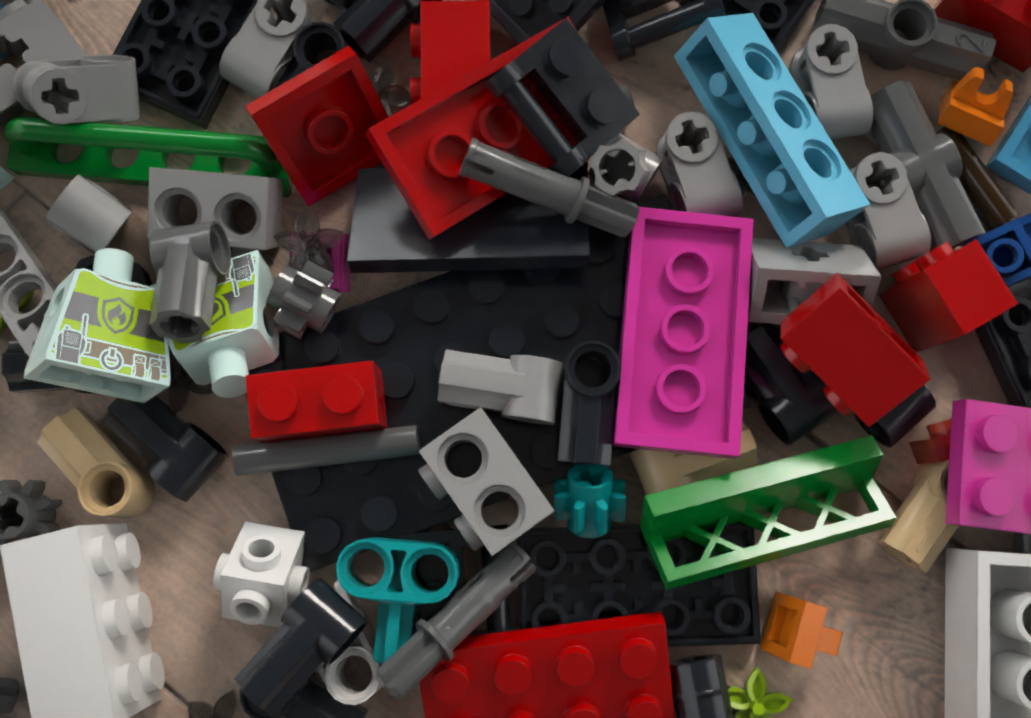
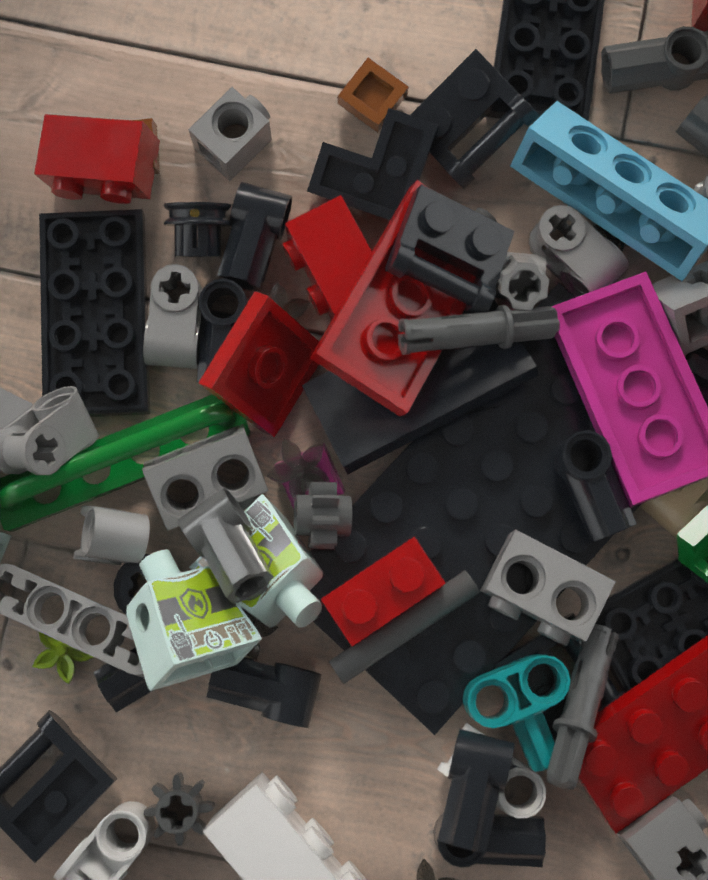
camera: 30 degrees left, 0 degrees up
tan piece [36,407,155,518] -> none
white brick [213,521,310,628] -> none
light grey piece [437,350,564,425] -> none
teal gear [554,463,626,538] -> none
light grey piece [789,24,873,140] -> none

